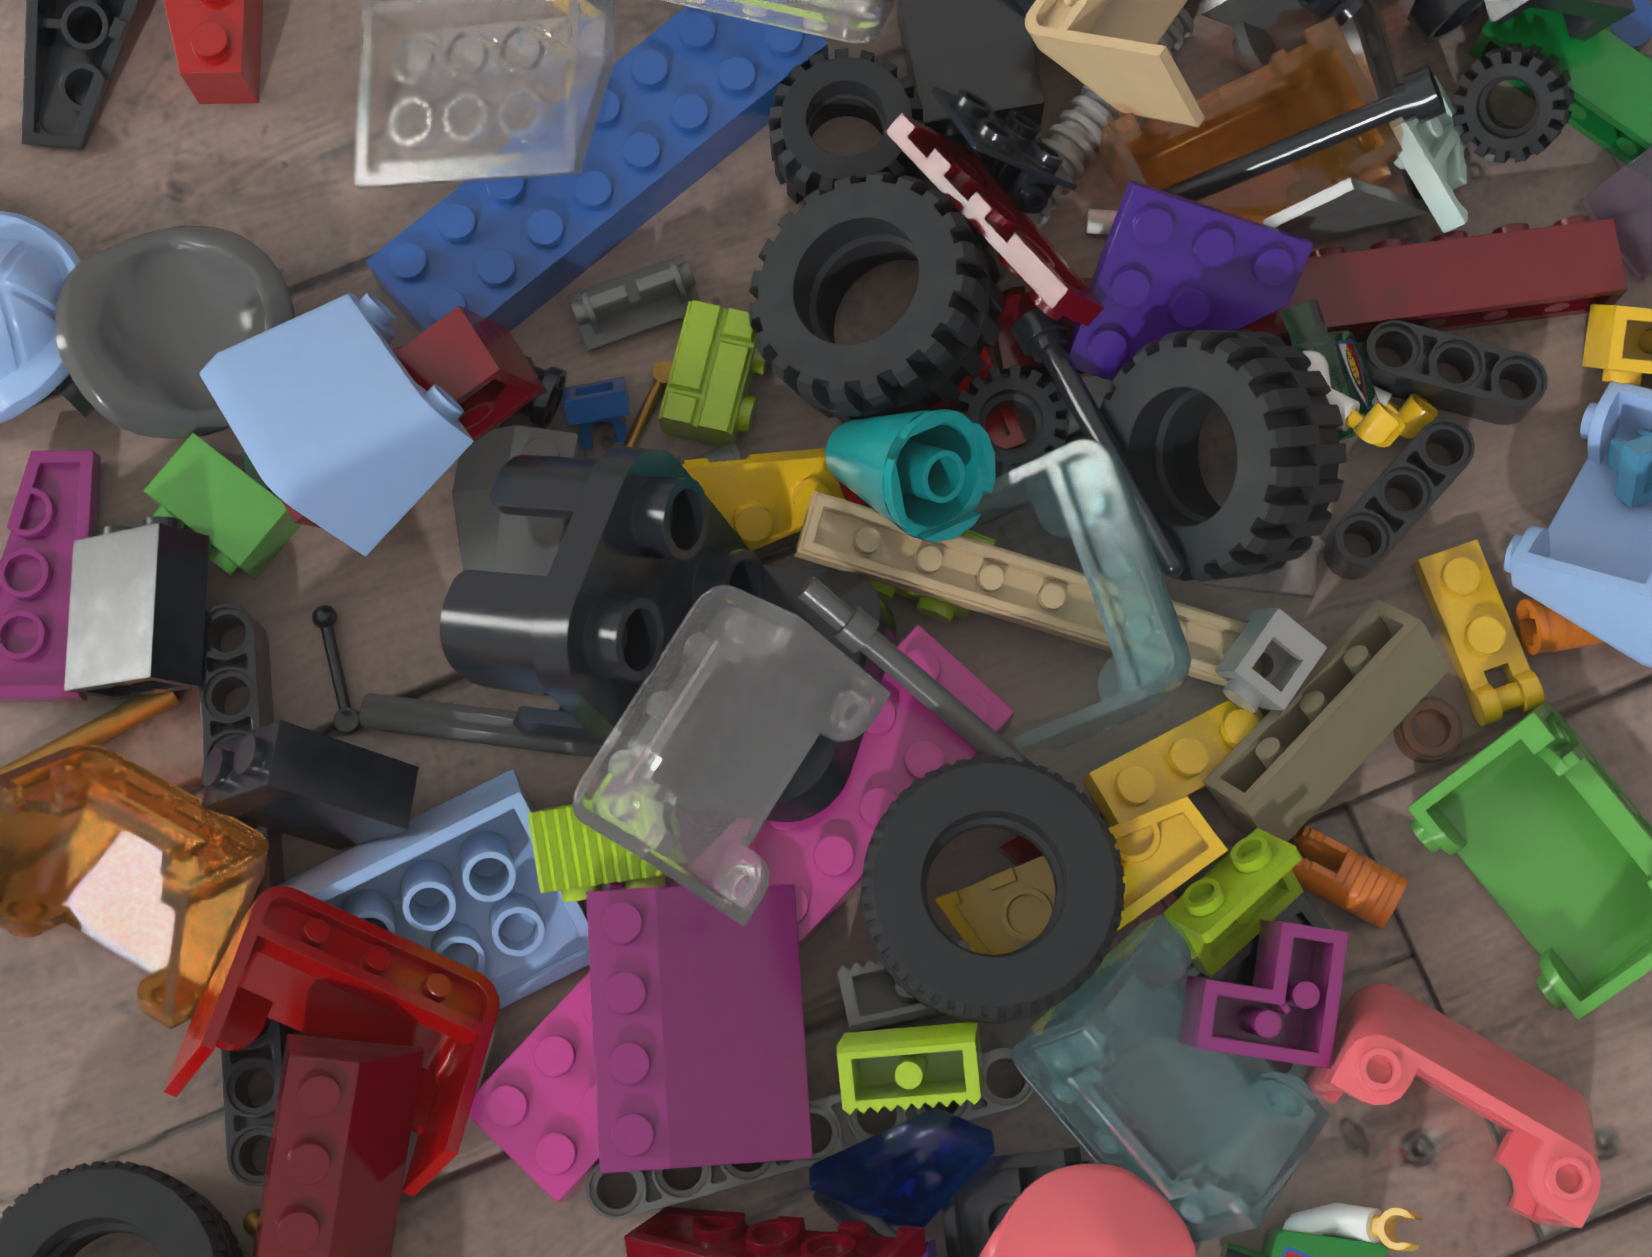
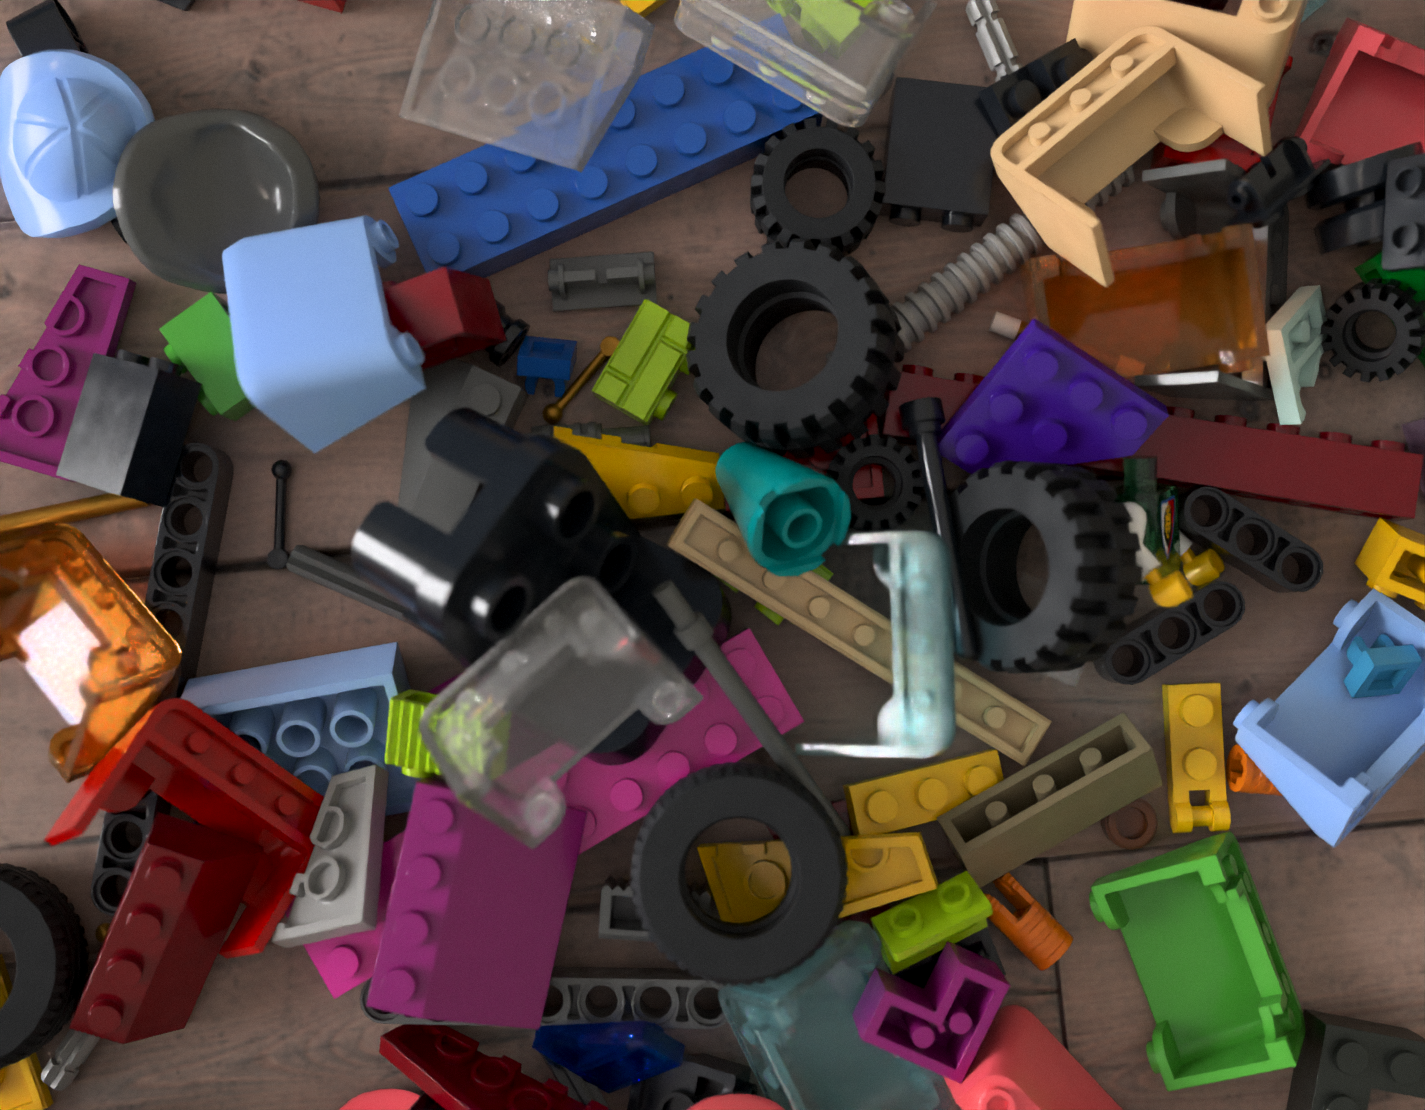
camera: 15 degrees right, 10 degrees up
black brick [201,720,419,850] -> none
lime brick [837,1022,985,1115] -> none
dark red wing [885,113,1105,327] -> none
black hinge [931,86,1078,214] -> none
black piece [1160,65,1446,201] -> none
light grey brick [1215,608,1328,713] -> none
none -> light grey wing [271,764,389,948]

